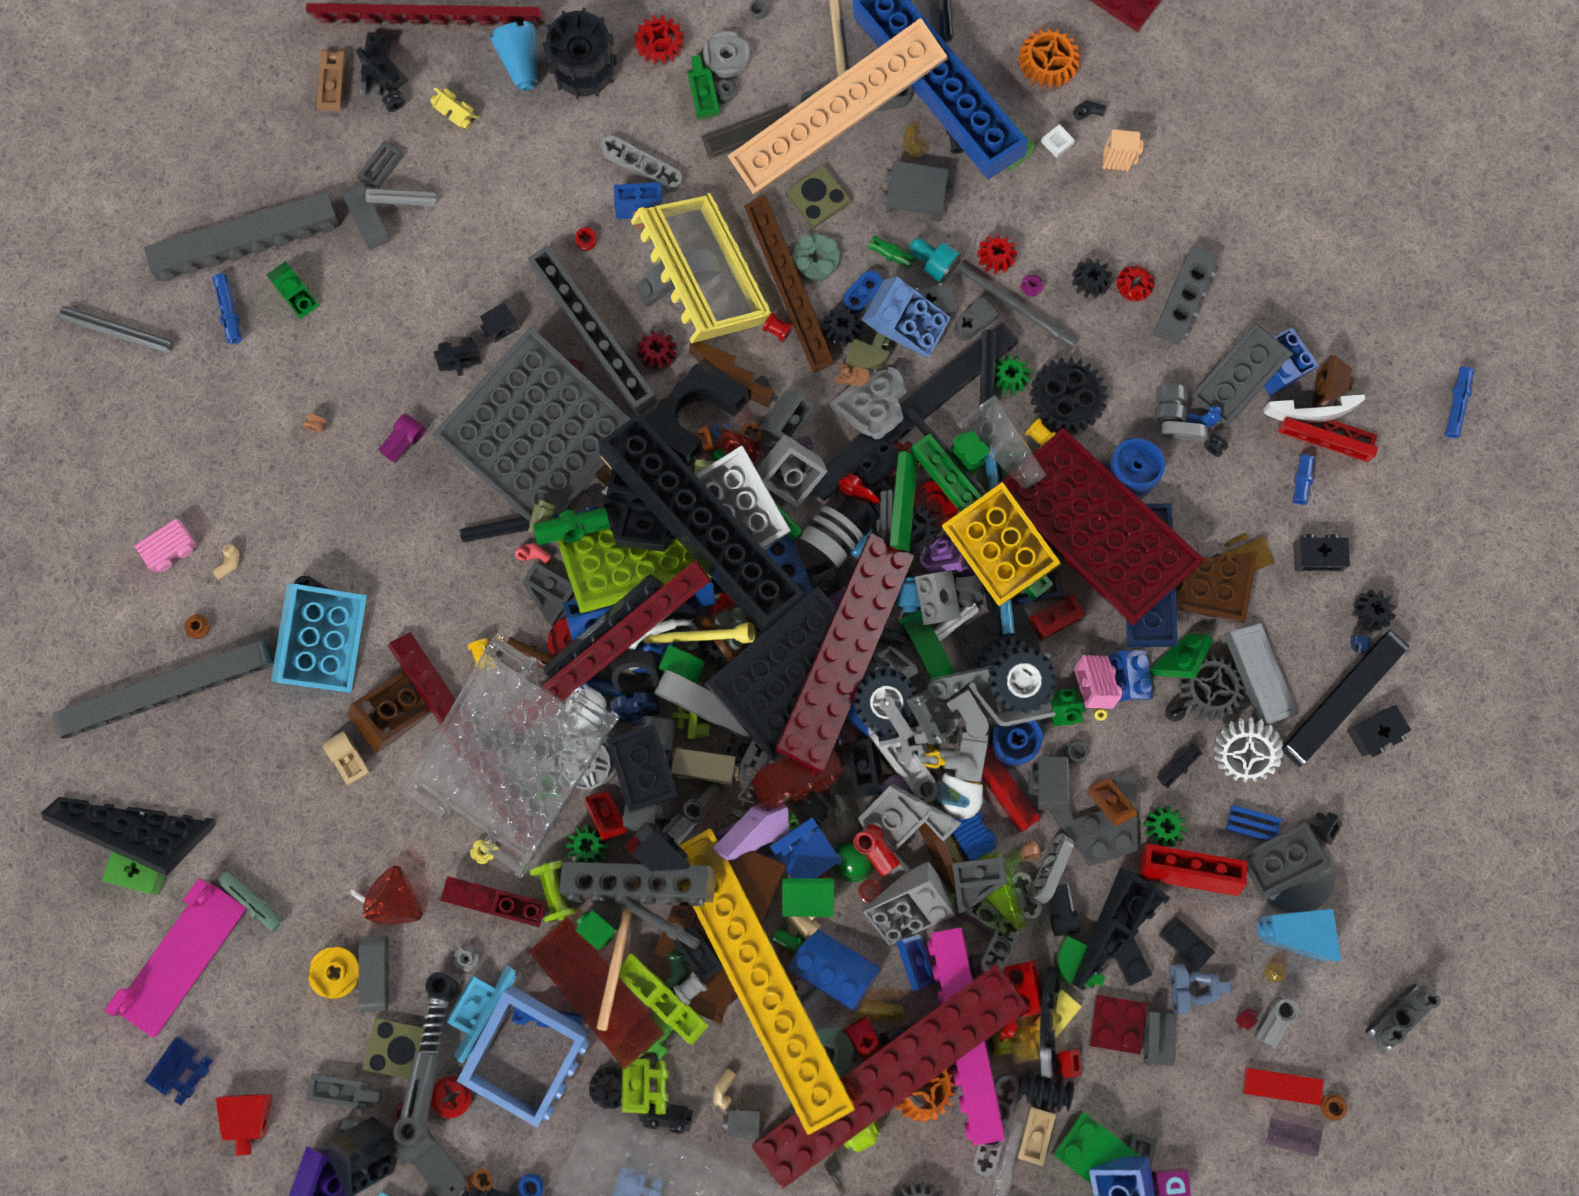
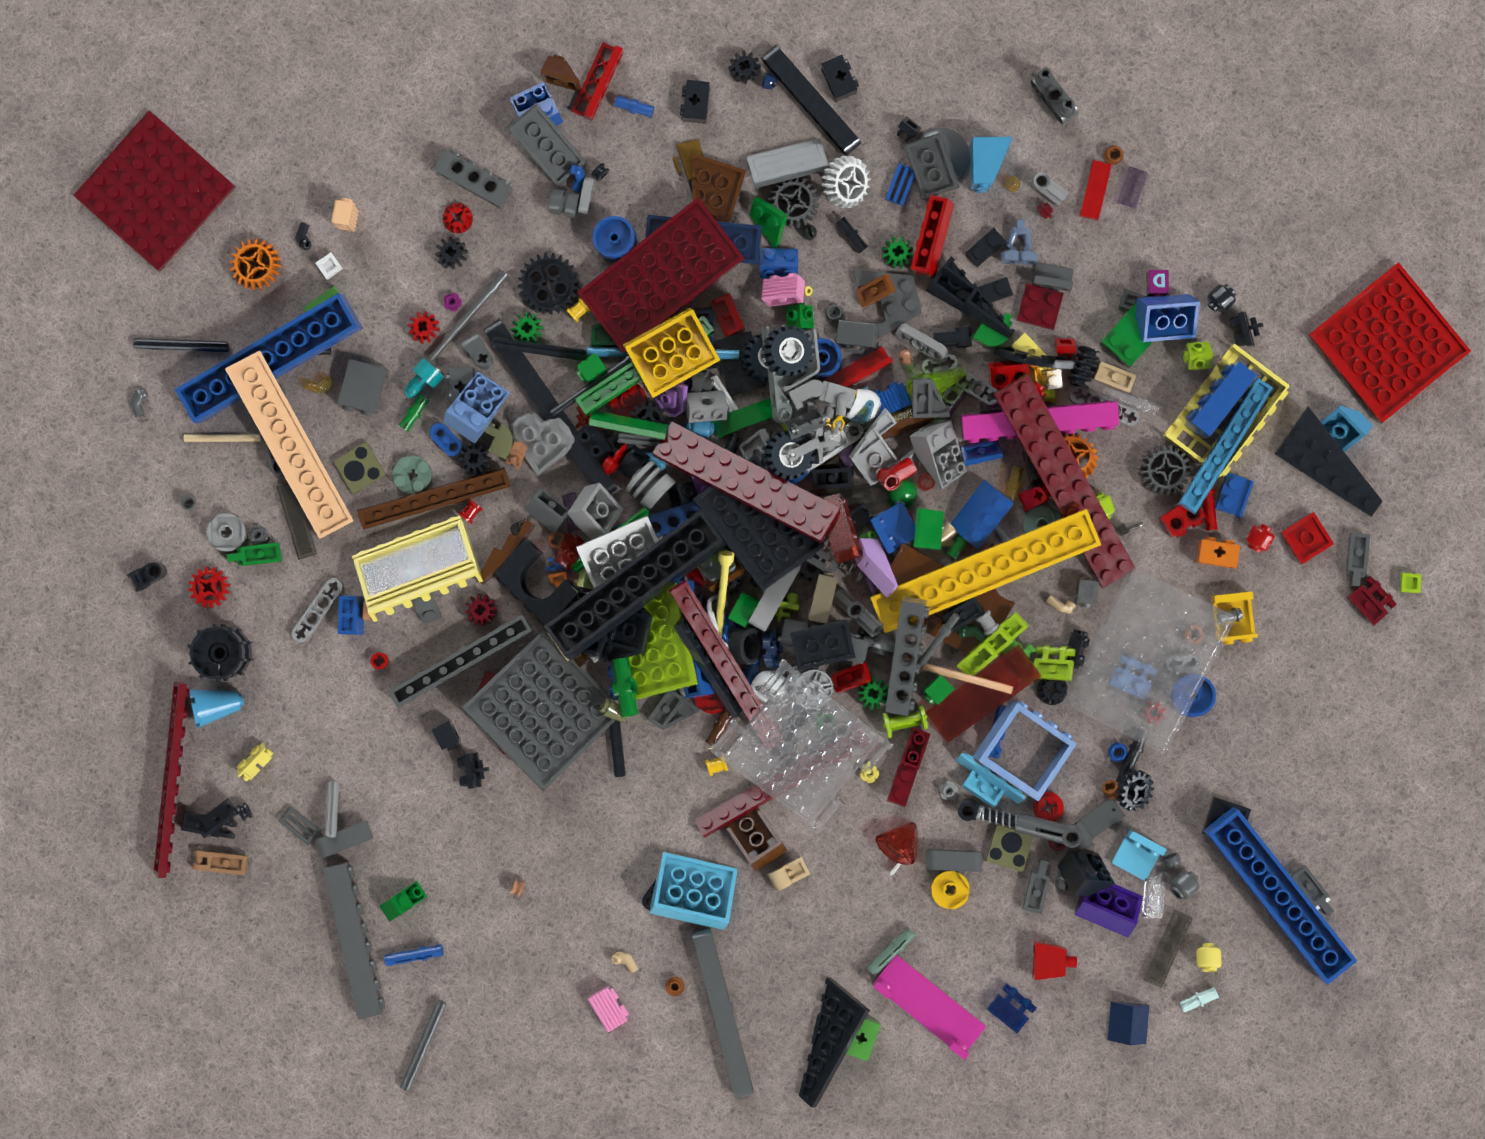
camera: 80 degrees left, 10 degrees up
magenta piece [378,413,426,464] -> none
coral arm [515,543,553,565] -> none
black slope [625,823,691,872] -> none
clear wing [955,395,1047,489] -> none
white slope [1263,395,1365,424] -> none

